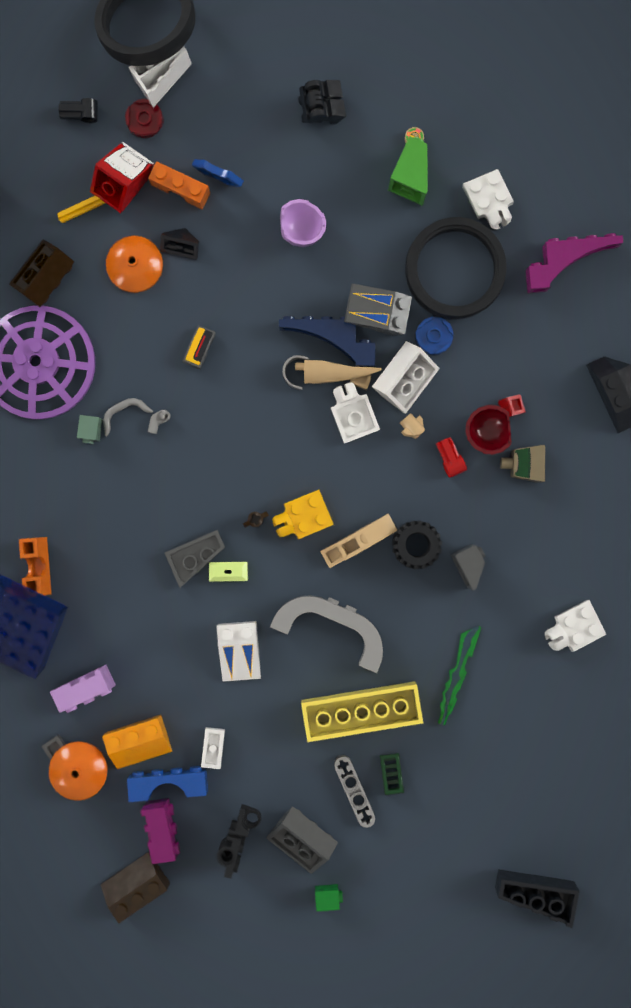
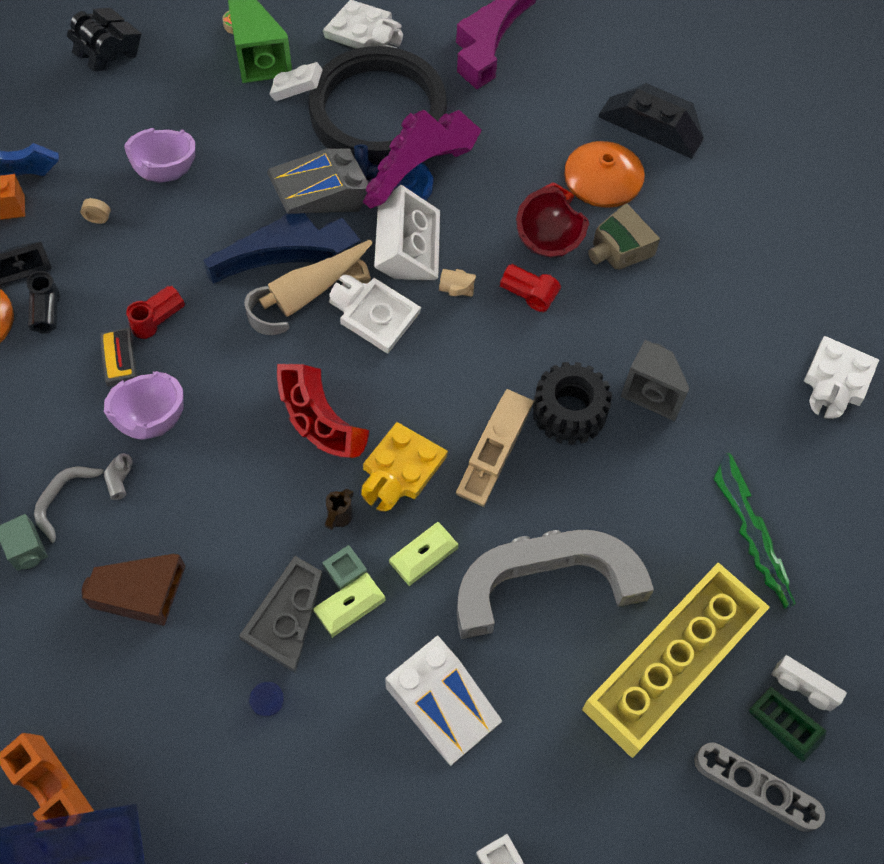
camera: 40 degrees left, 25 degrees down
none -> black piece [26,271,60,334]
none -> tan tile [80,198,111,224]
none -> reddish brown slope [82,554,186,626]
none -> lavender cylinder [104,371,184,440]
none -> red piece [126,286,185,339]
none -> clear blue plate [249,682,284,717]
none -> white plate [270,62,323,101]
none -> red brick [277,364,370,458]
none -> sand green plate [322,545,367,590]
none -> dark blue arm [354,144,379,180]
none -> magenta arch [362,109,482,209]
none -> yellowish green piece [389,522,458,586]
none -> orange dish [564,141,645,208]
none -> white plate [771,655,847,712]

